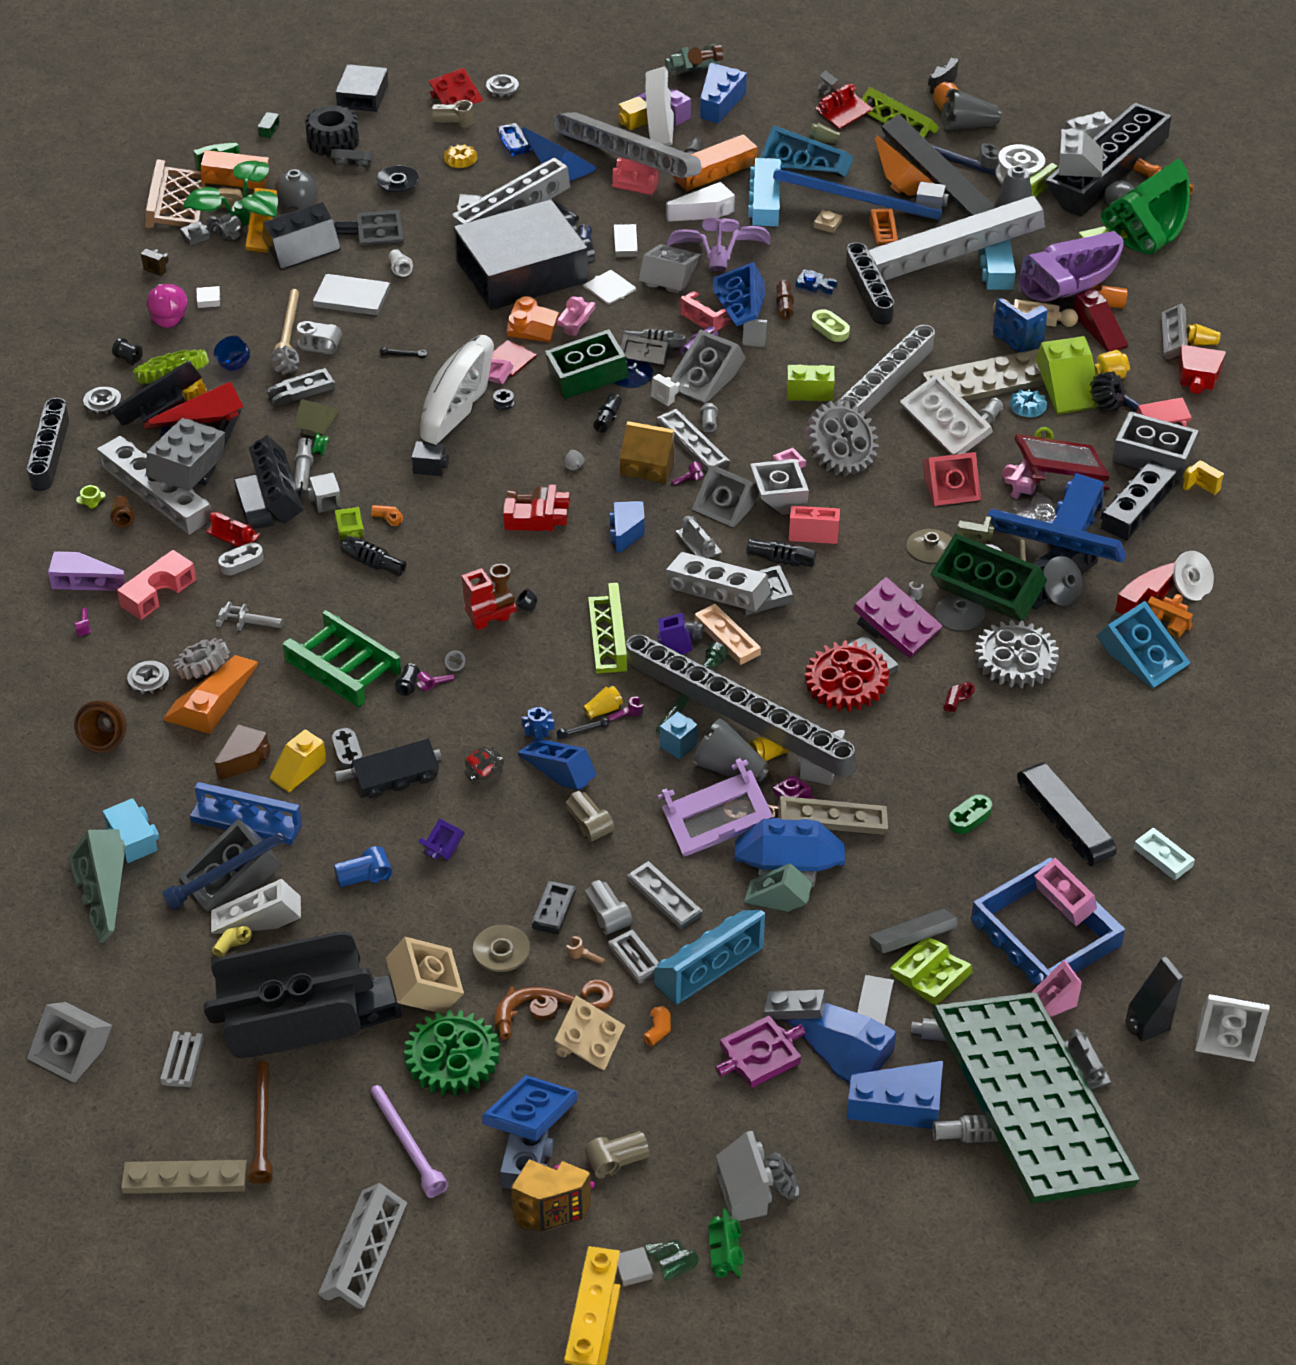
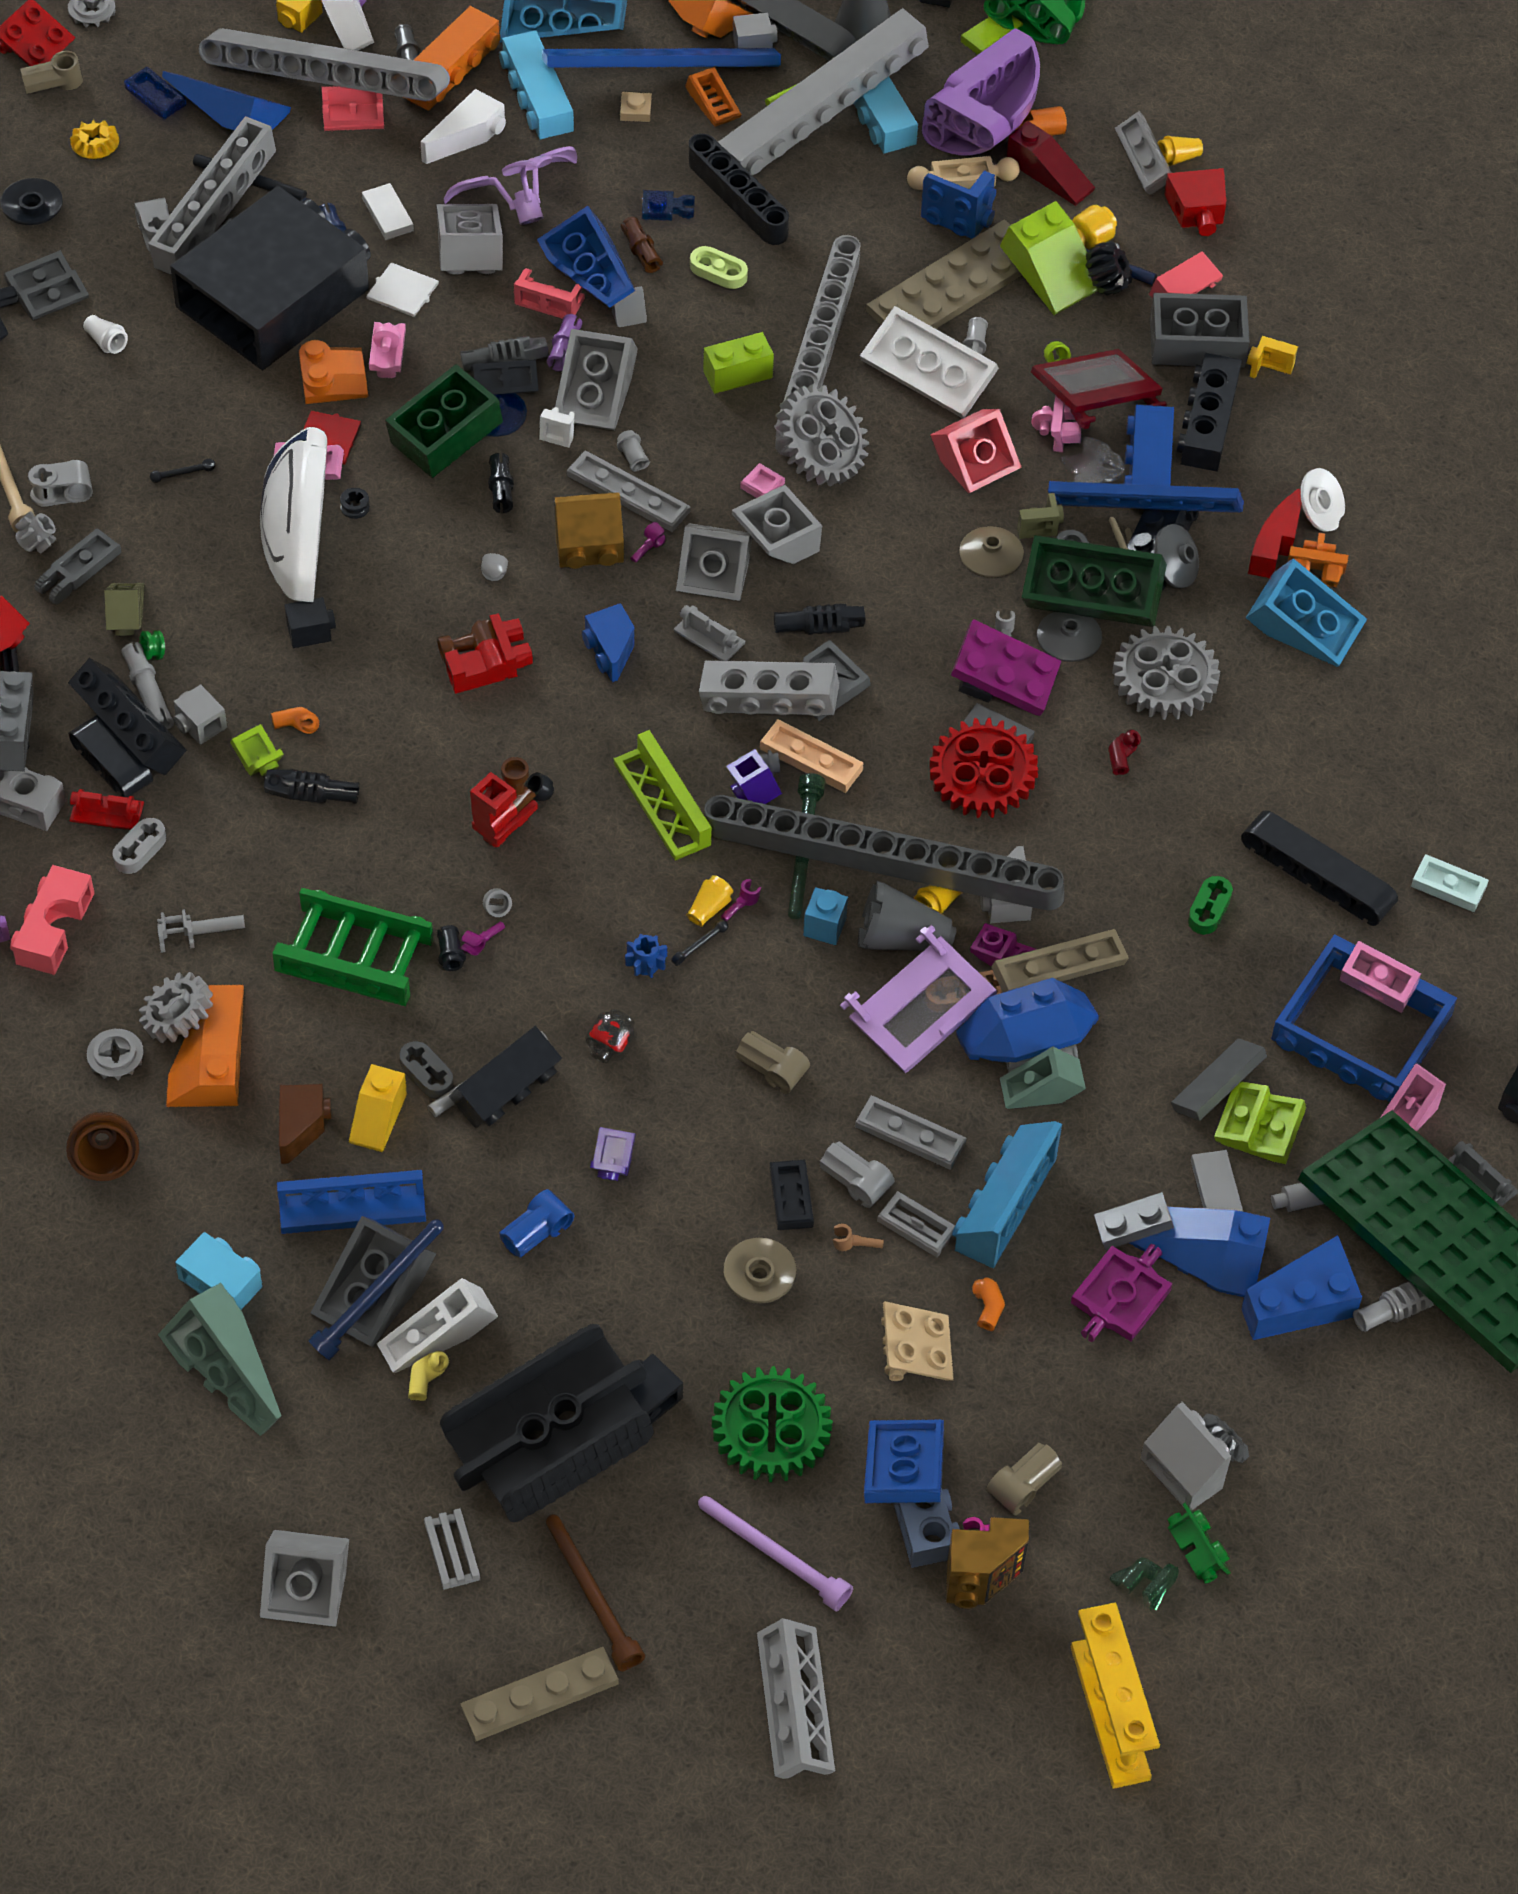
camera: 25 degrees left, 10 degrees up
tile [313,274,390,315] -> none
tan brick [386,937,464,1014] -> none
dark orange plant [494,979,614,1040] -> none
blue slope [518,739,597,790] -> none
light grey tile [617,1247,653,1286] -> none
coral hinge [789,506,840,544] -> none
medium azure gear [1009,389,1047,417] -> none

